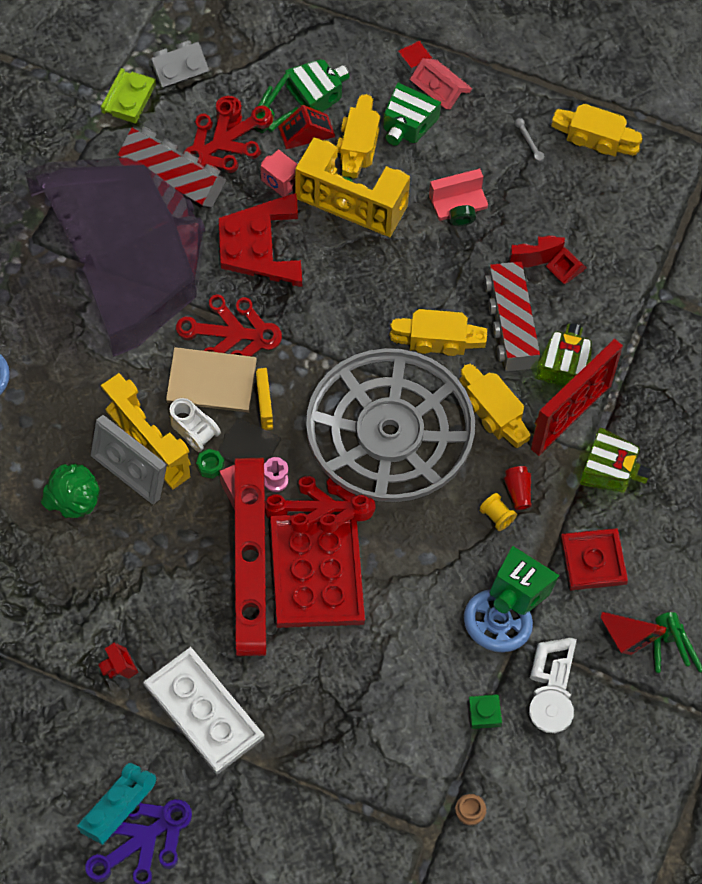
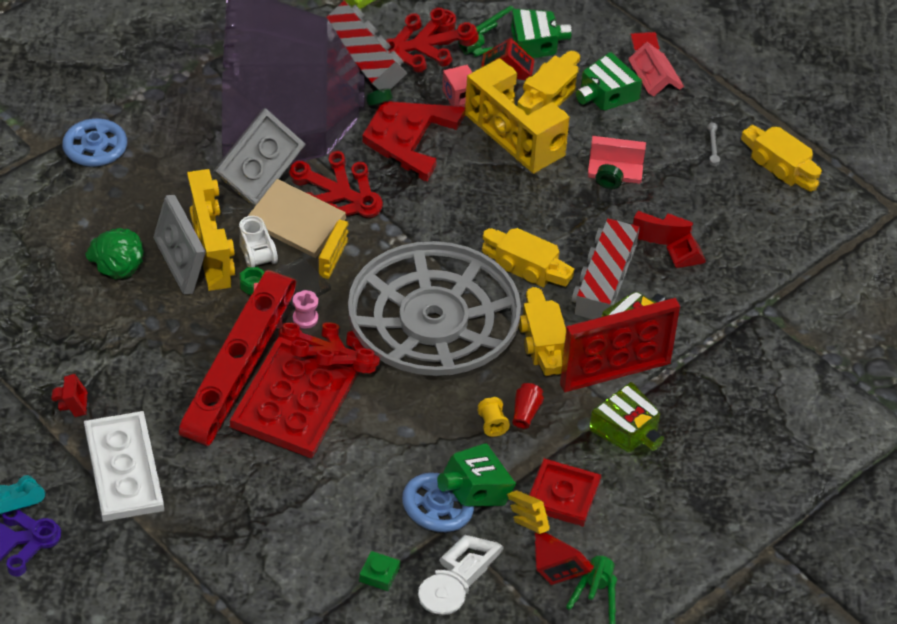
camera: 25 degrees right, 15 degrees down
none -> light grey tile [213,108,305,207]
none -> dark green tile [365,88,393,105]
none -> yellow tile [507,490,550,534]

